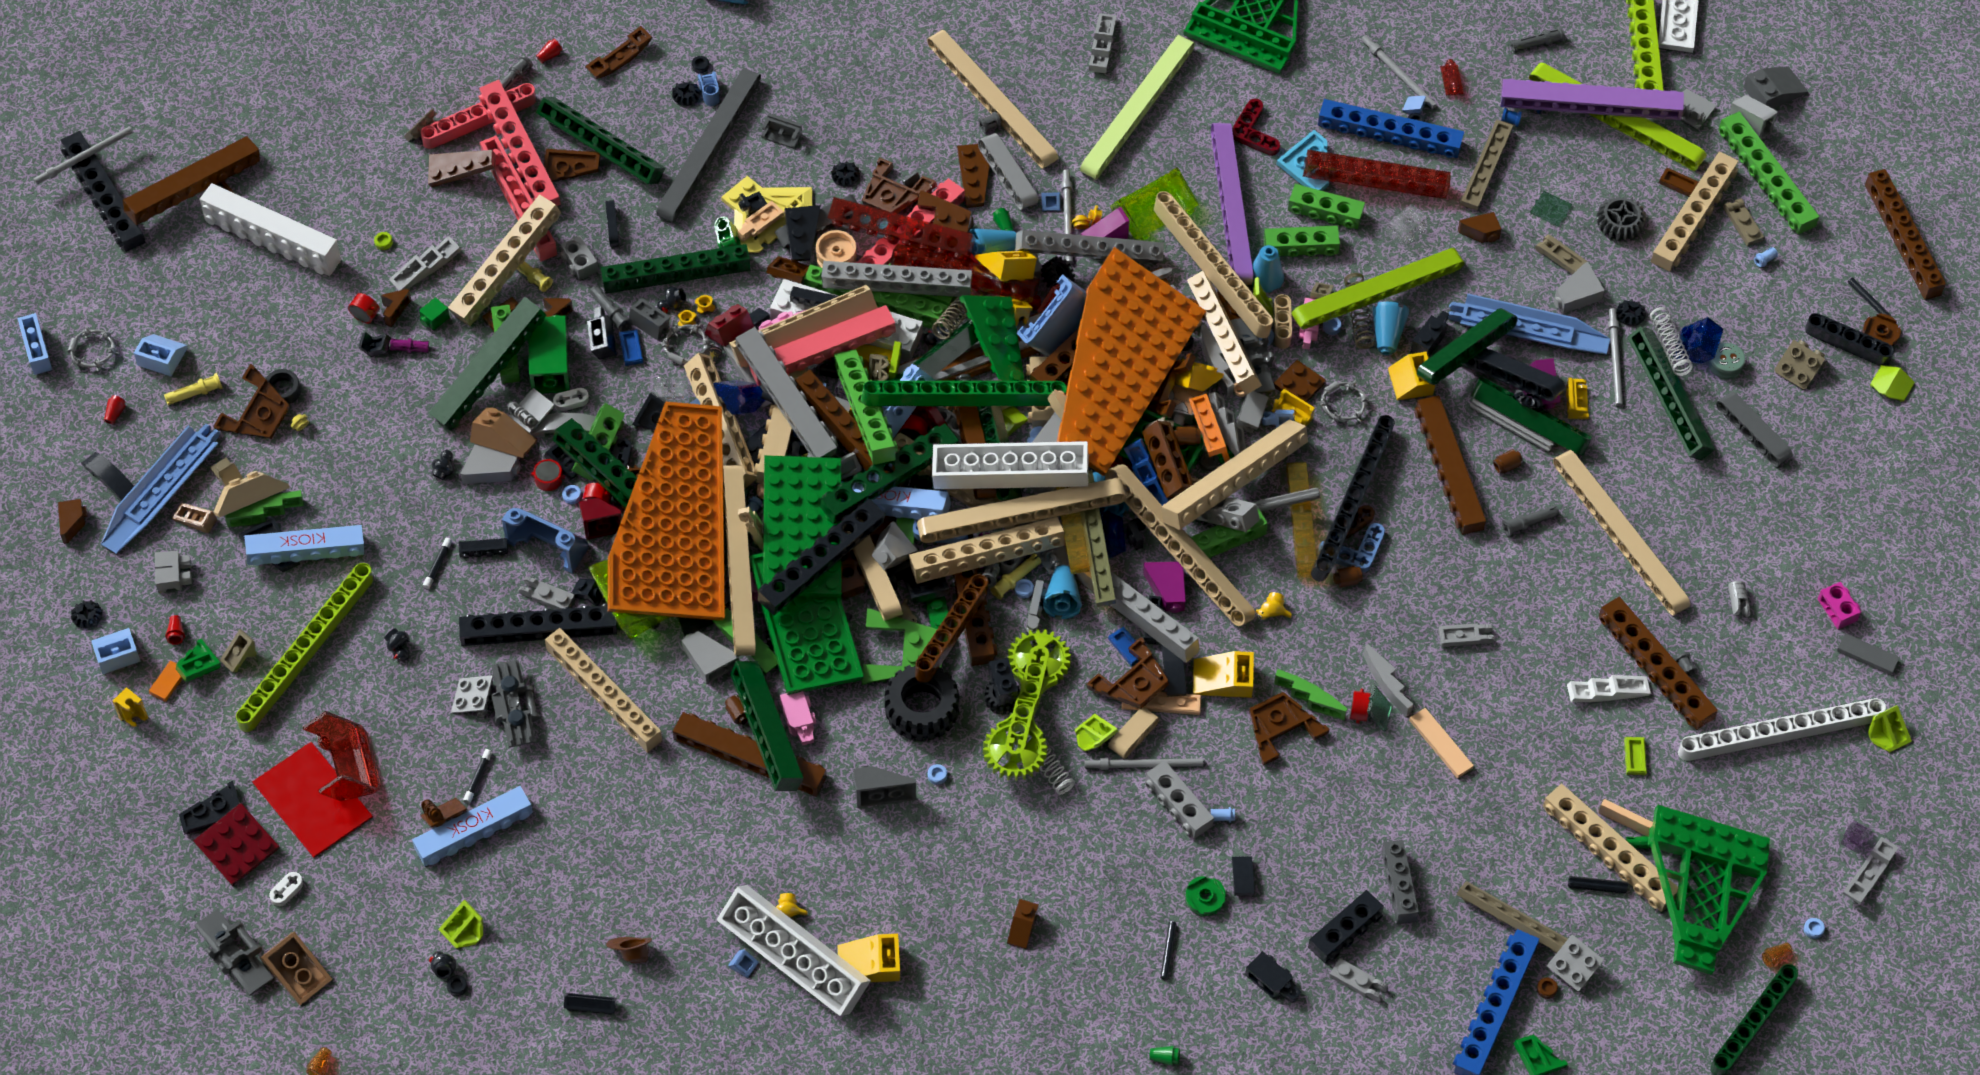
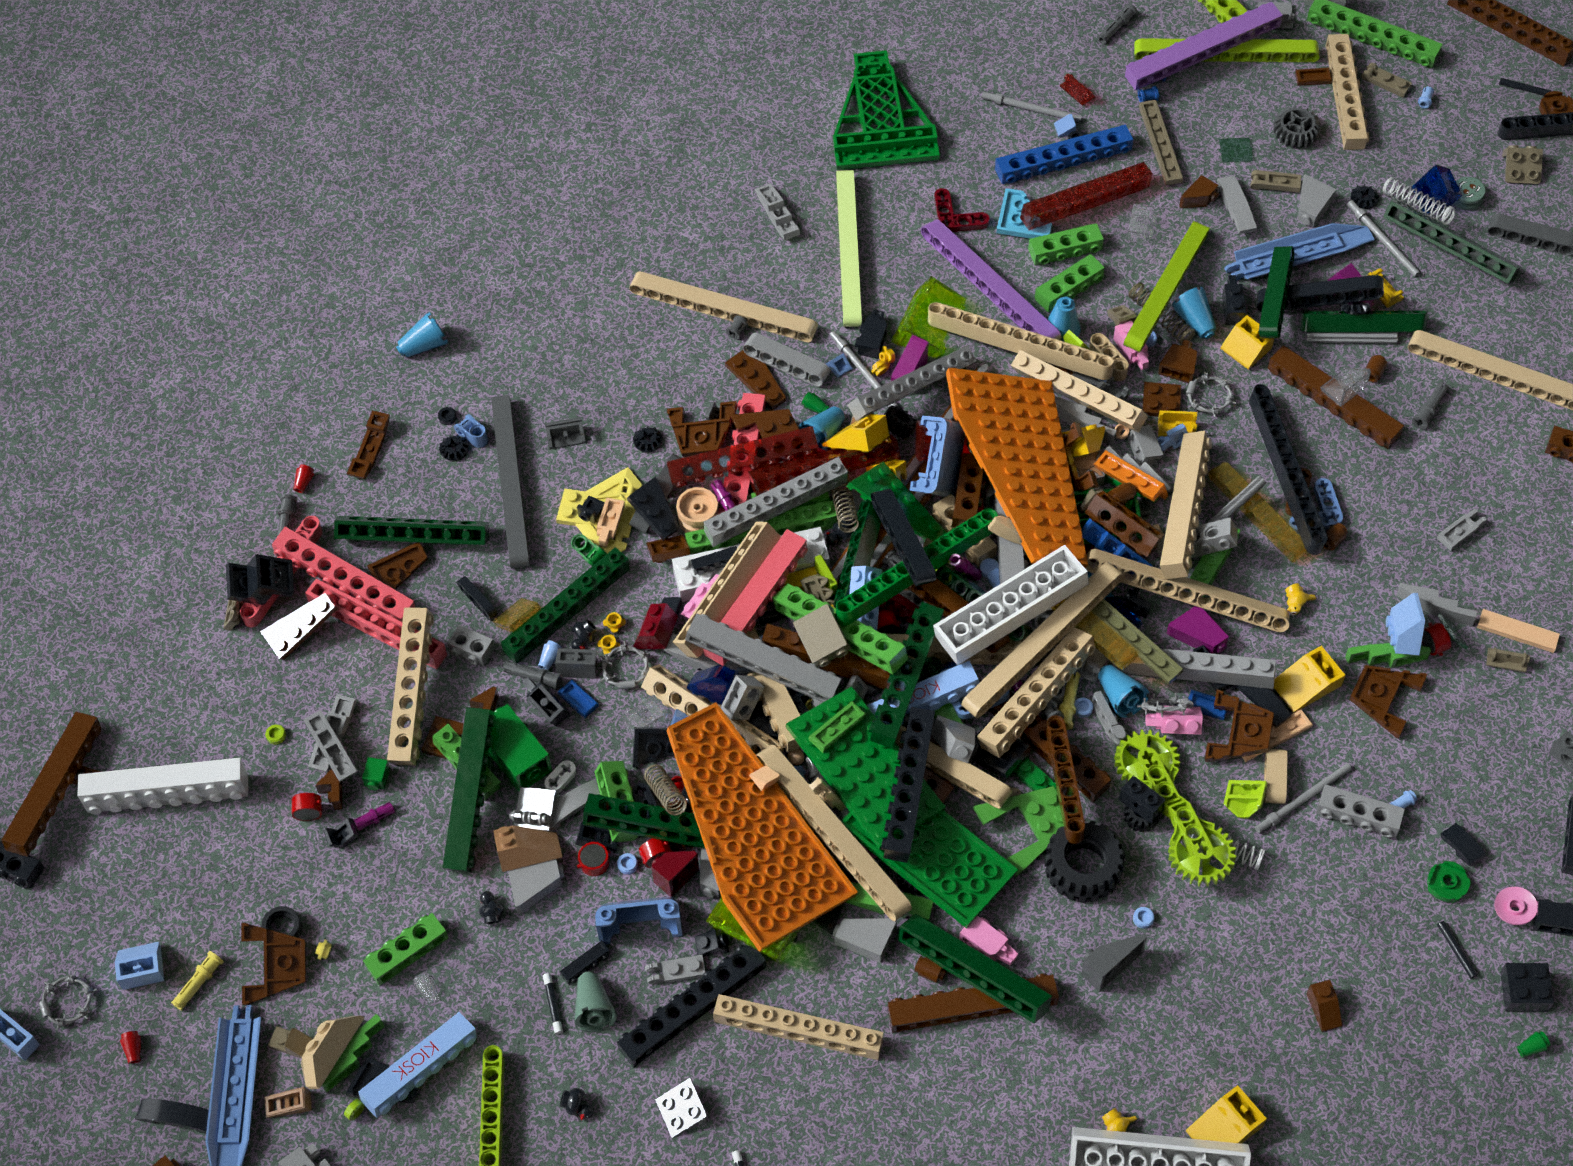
camera: 30 degrees left, 0 degrees up
dark grey piece [491,660,540,748] -> none
light yellow pin [506,260,553,292] -> none
dark grey tile [699,346,723,364] -> none
none -> black bracket [226,554,294,605]
none -> light grey slope [303,710,357,782]
none -> lime tile [344,1099,365,1121]
none -> bright green brick [363,913,449,986]
none -> clear cone [413,972,440,1005]
none -> clear yellow tile [492,598,541,632]
none -> light blue cone [538,640,562,670]
none -> sand green cone [574,972,617,1033]
none -> dark tan piece [644,764,687,816]
none -> magenta pin [711,480,735,511]
none -> light grey brick [721,675,764,720]
none -> light nougat slope [749,766,780,791]
none -> panel [793,604,852,667]
none -> bright green tile [809,701,866,753]
none -> black hinge [855,310,887,359]
none -> black beam [871,488,936,586]
none -> magenta pin [949,554,982,581]
none -> light grey piece [1137,693,1193,717]
none -> bright pink hinge [1145,706,1203,735]
none -> reddish brown torso [1158,340,1197,383]
none -> light grey slope [1217,175,1257,234]
none -> clear slope [1320,368,1371,407]
none -> light blue slope [1386,593,1425,655]
none -> dark tan hinge [1486,647,1530,672]
none -> bright pink dish [1494,887,1537,925]
none -> black brick [1500,963,1554,1012]

